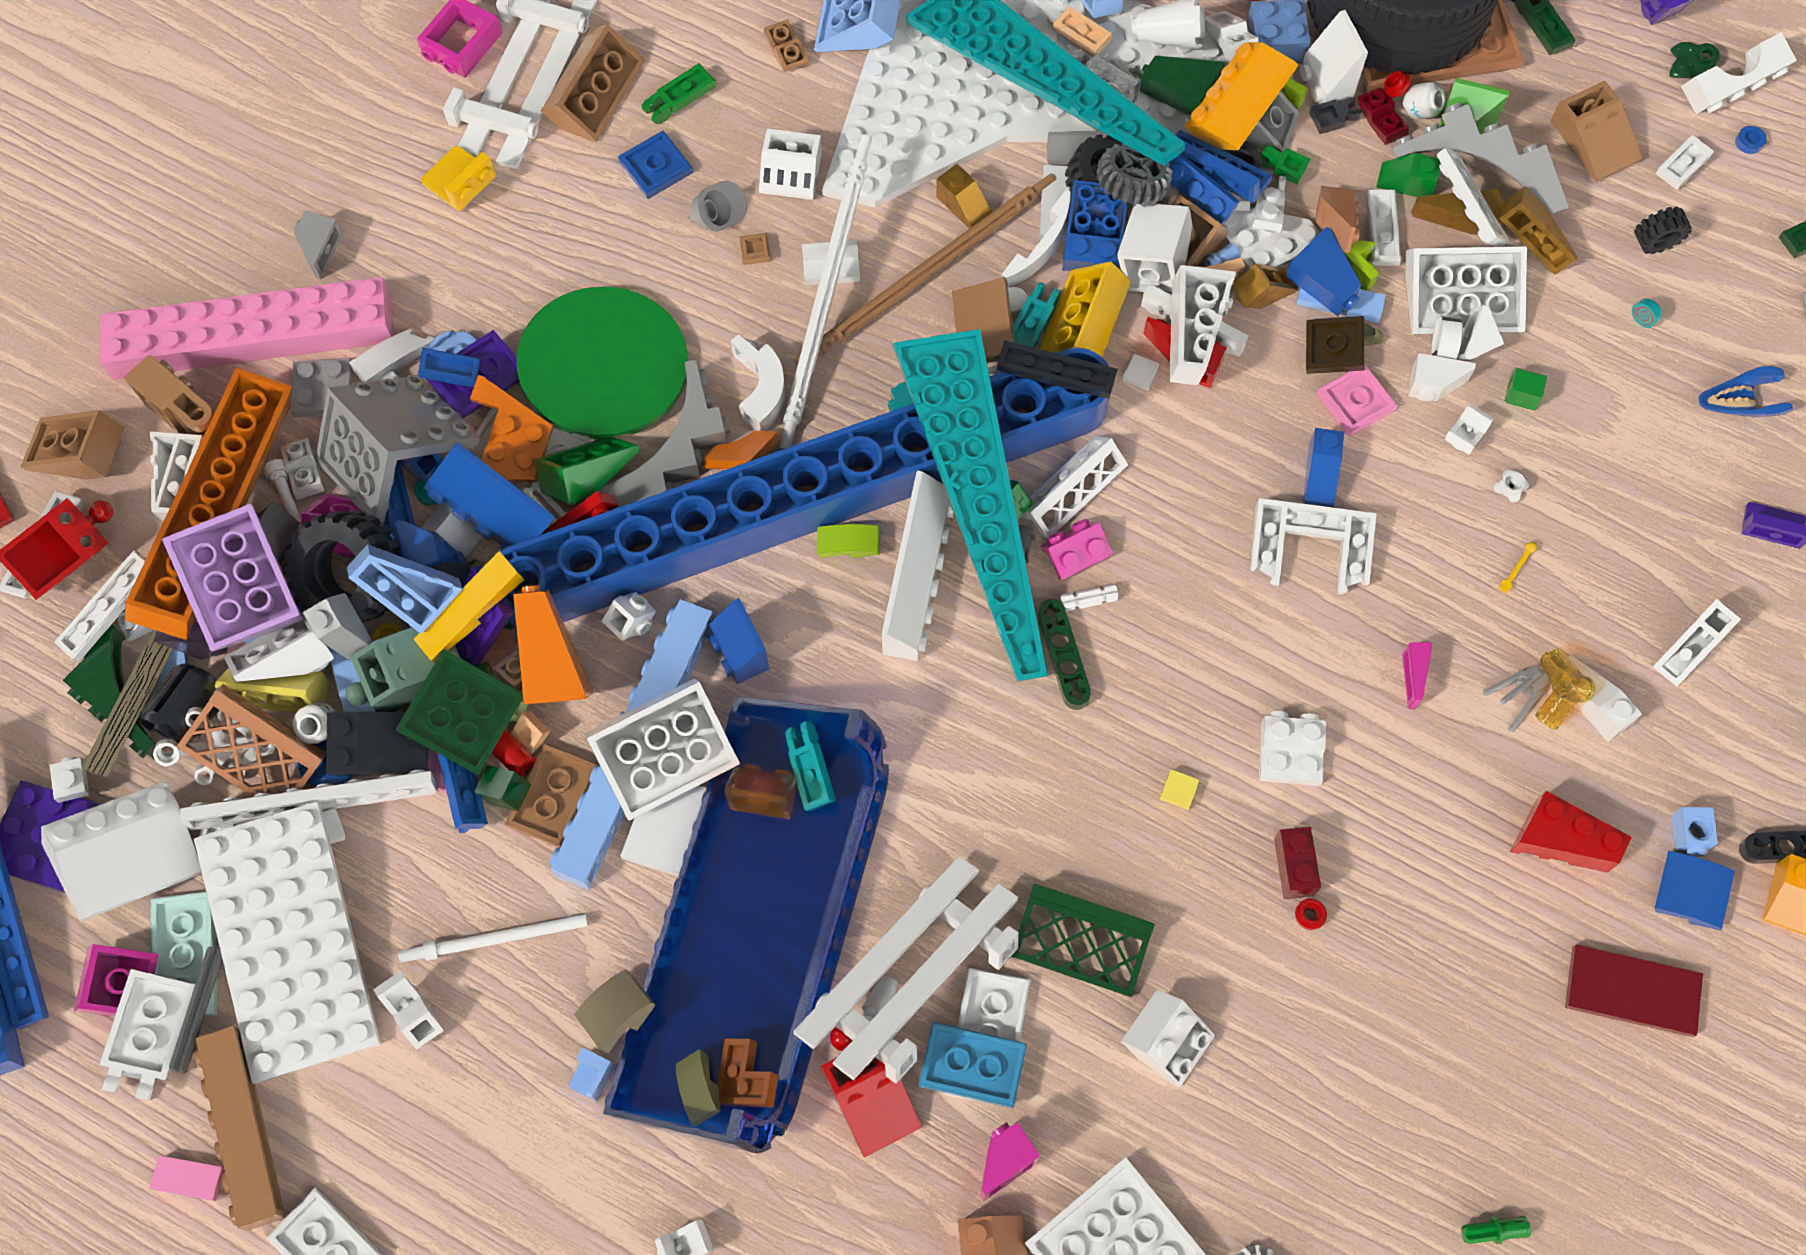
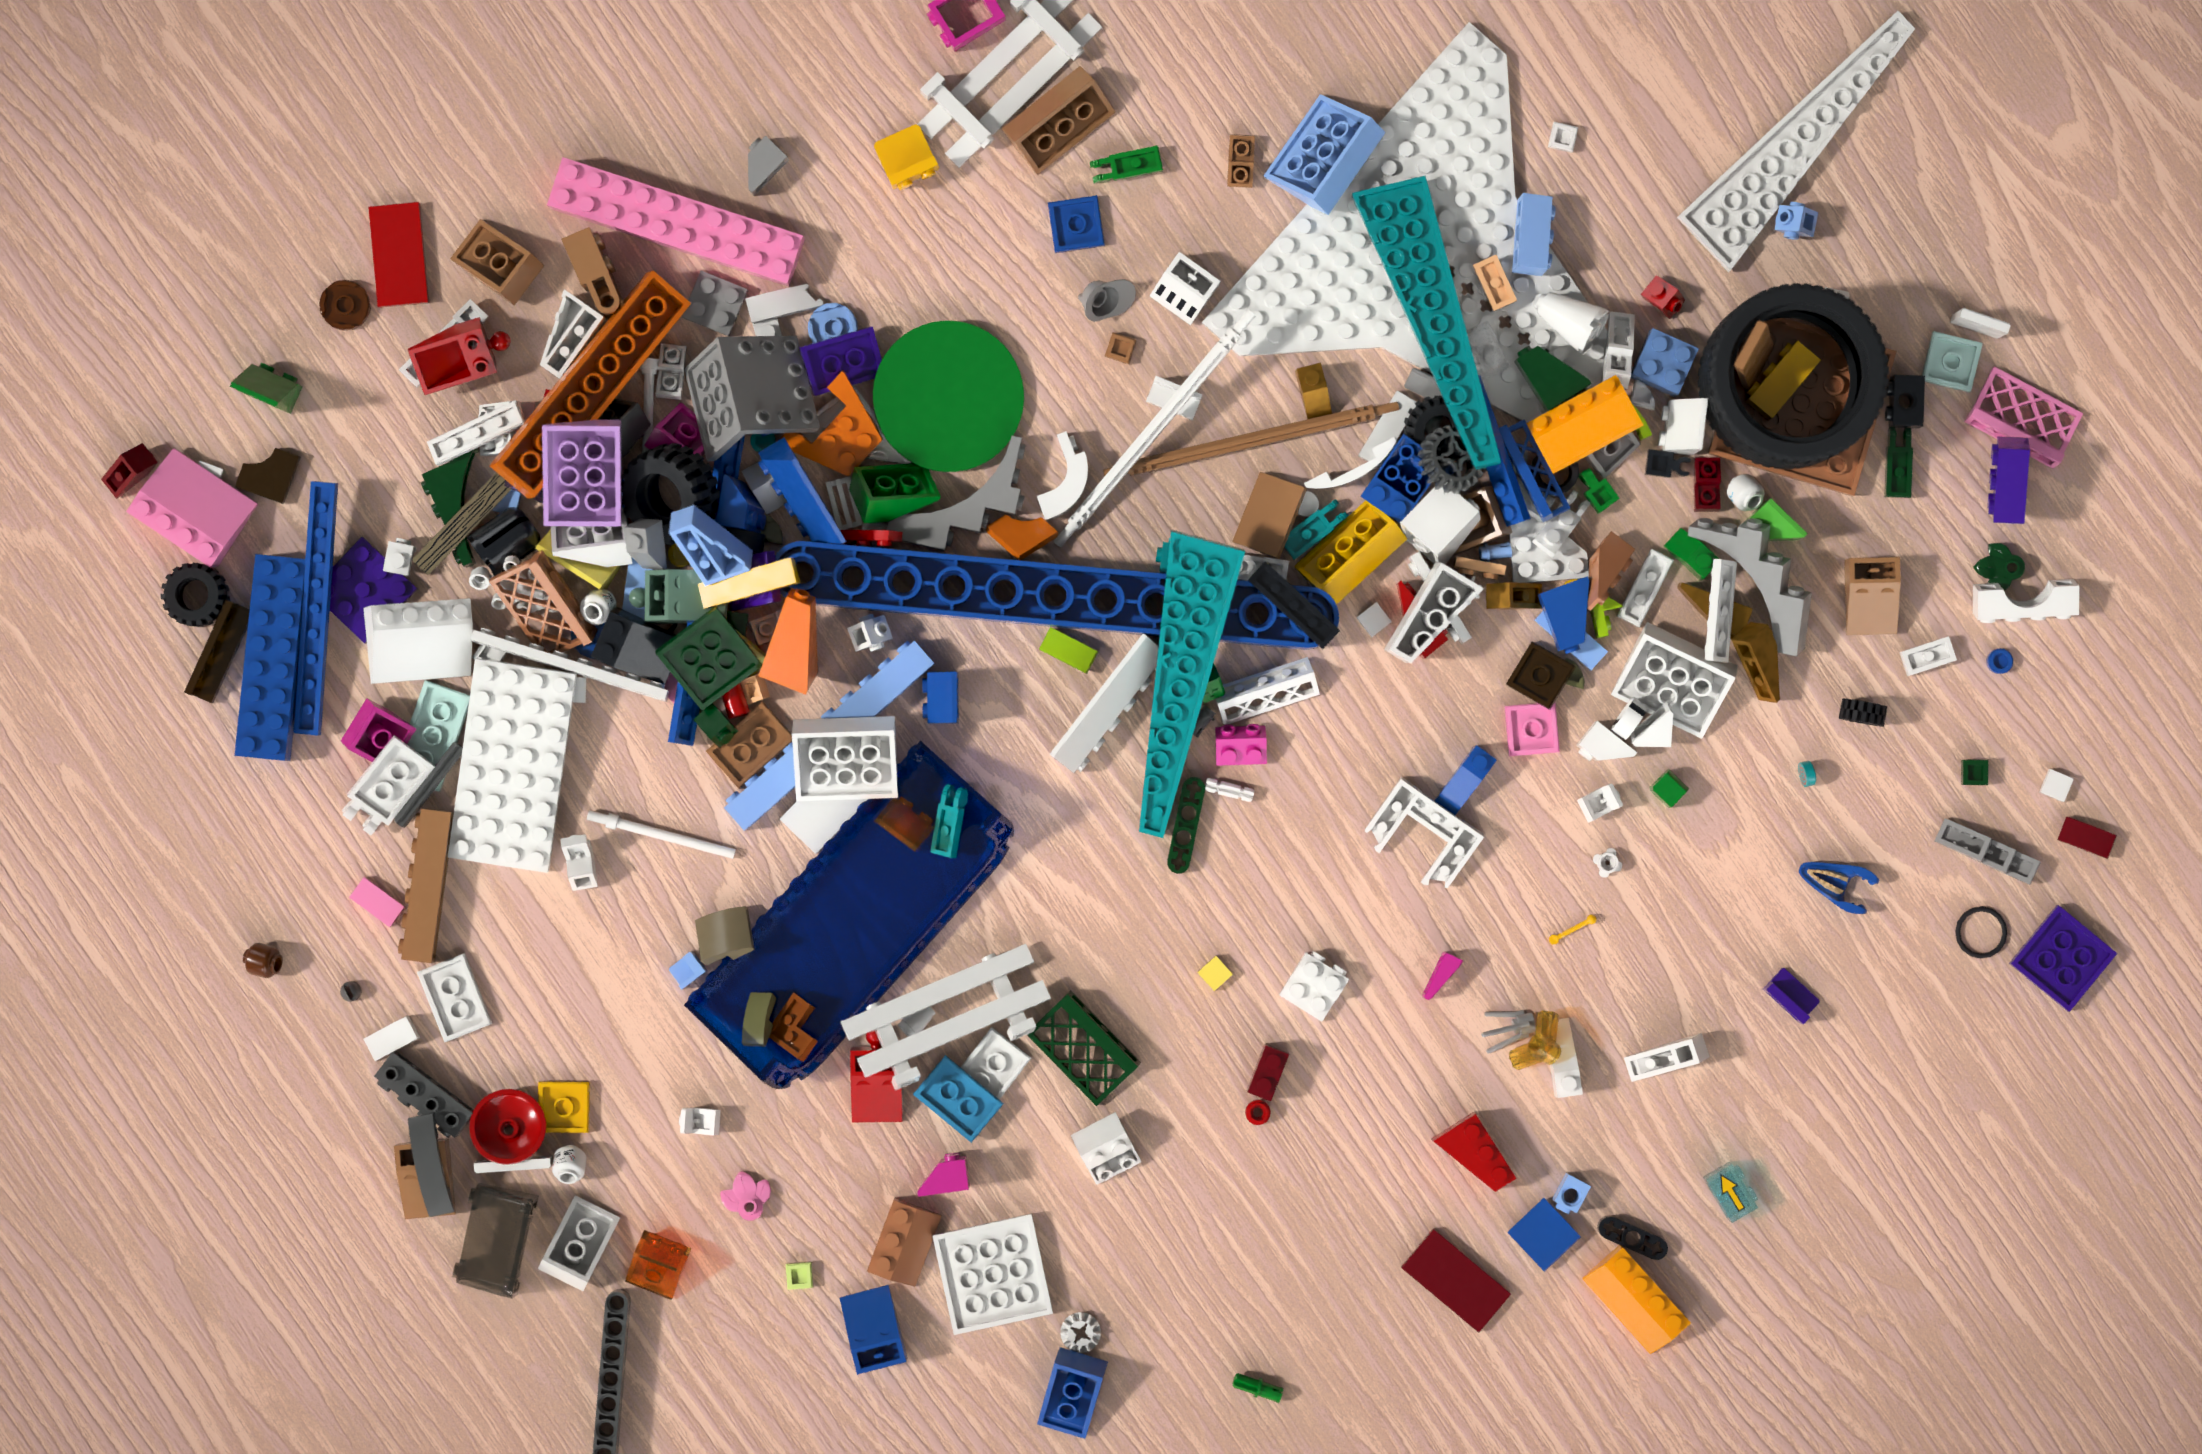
camera: 20 degrees right, 20 degrees up
blue tile [418,348,480,388] -> none
red plate [1384,71,1411,98] -> none

